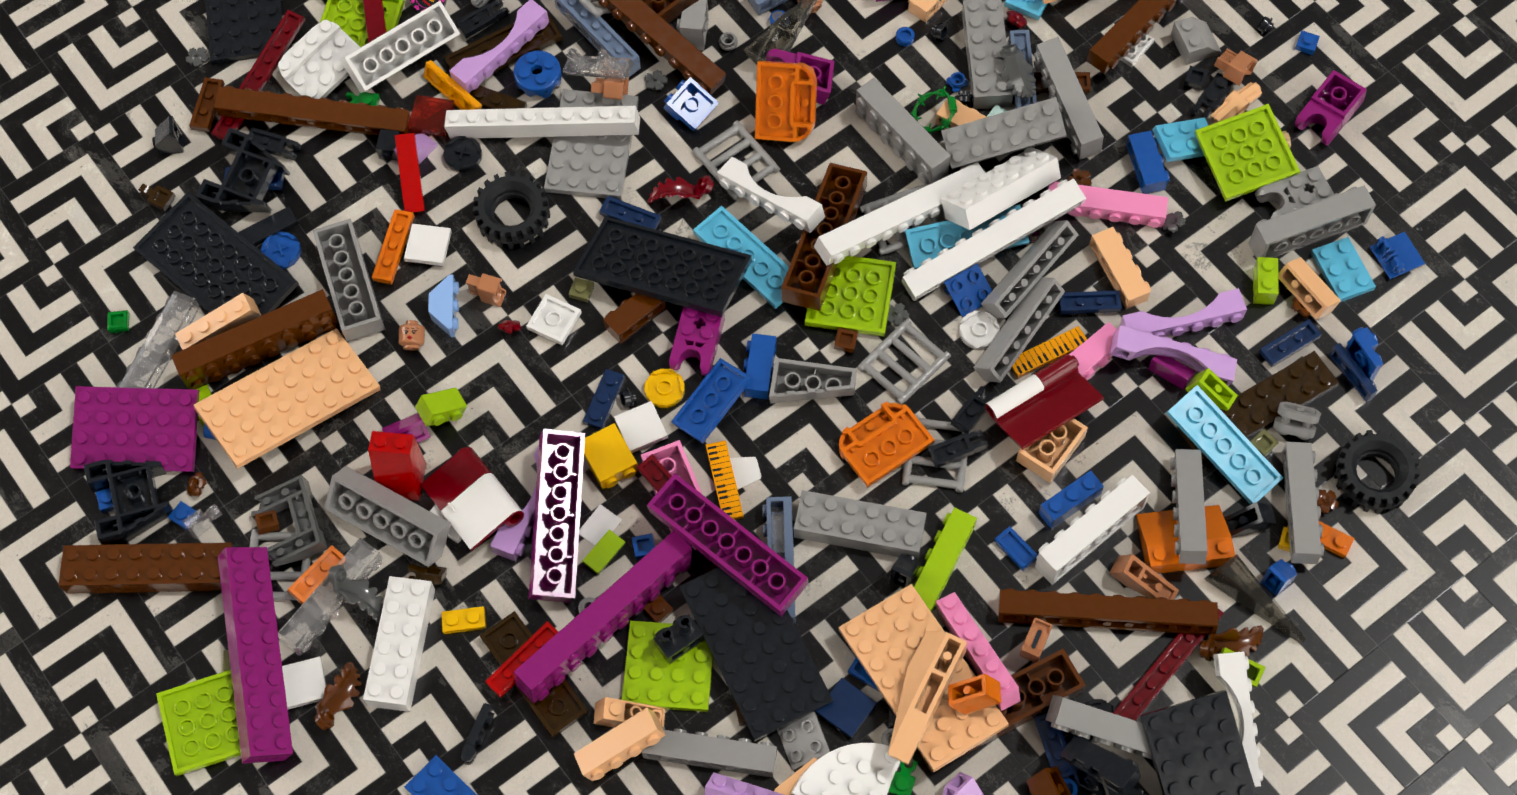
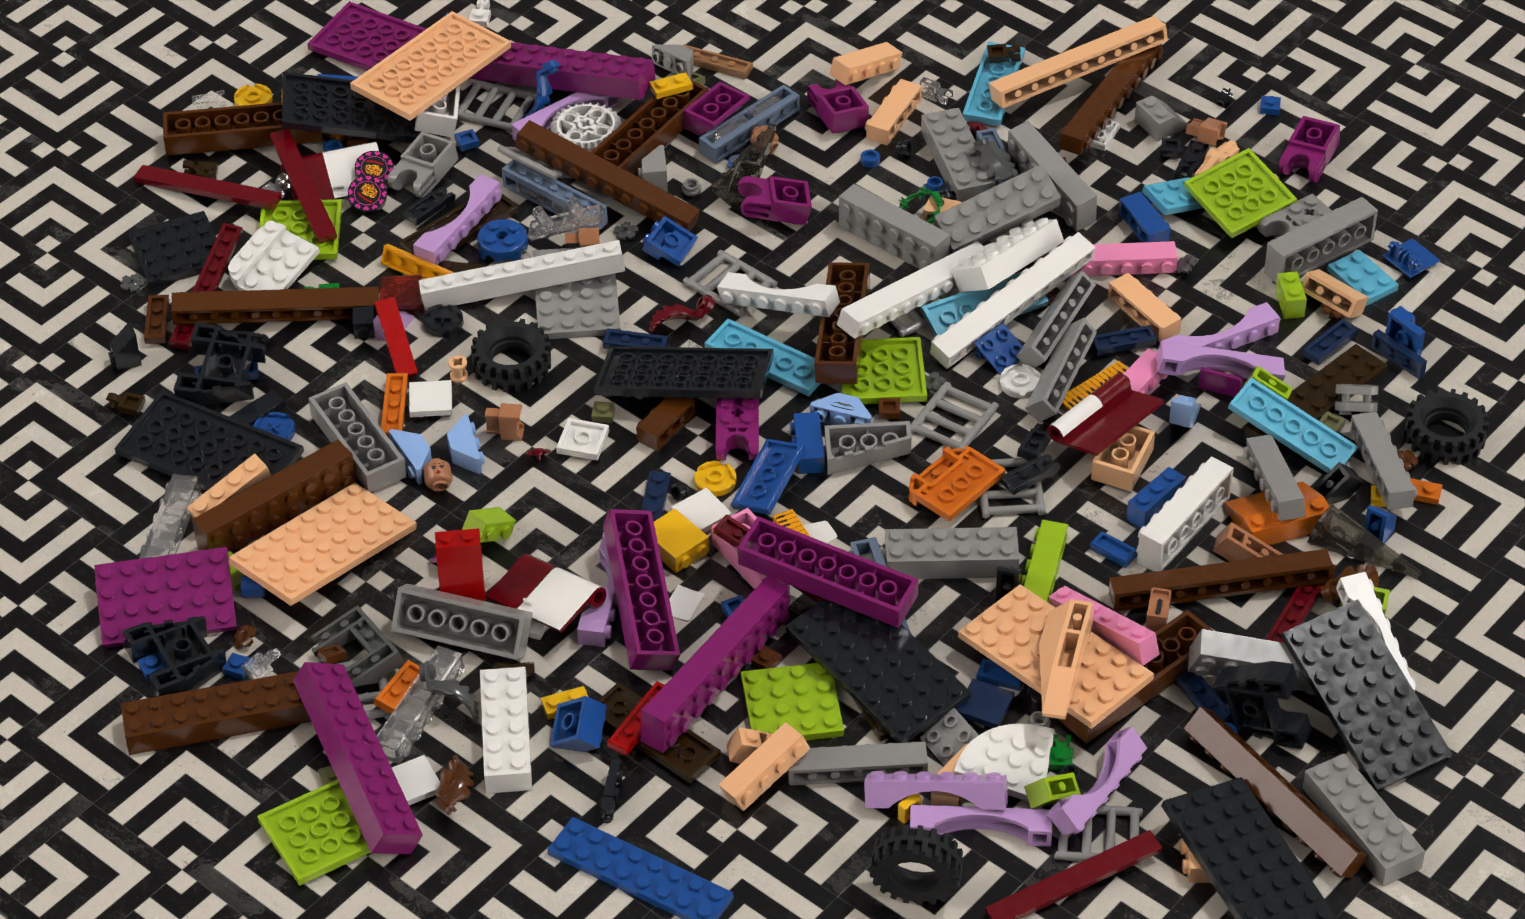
camera: 15 degrees left, 20 degrees down
green tile [107,310,130,333] -> none
white brick [340,1,460,93] -> none
lime tile [582,529,625,575] -> none
black brick [653,614,705,665] -> none
orange plate [755,61,817,142] -> none
orange brick [948,674,1002,714] -> none
none -> light blue slope [388,429,432,485]
none -> light nougat bush [448,355,468,383]
none -> blue slope [550,696,607,752]
none -> light blue slope [810,393,872,425]
none -> light blue slope [1169,395,1201,428]

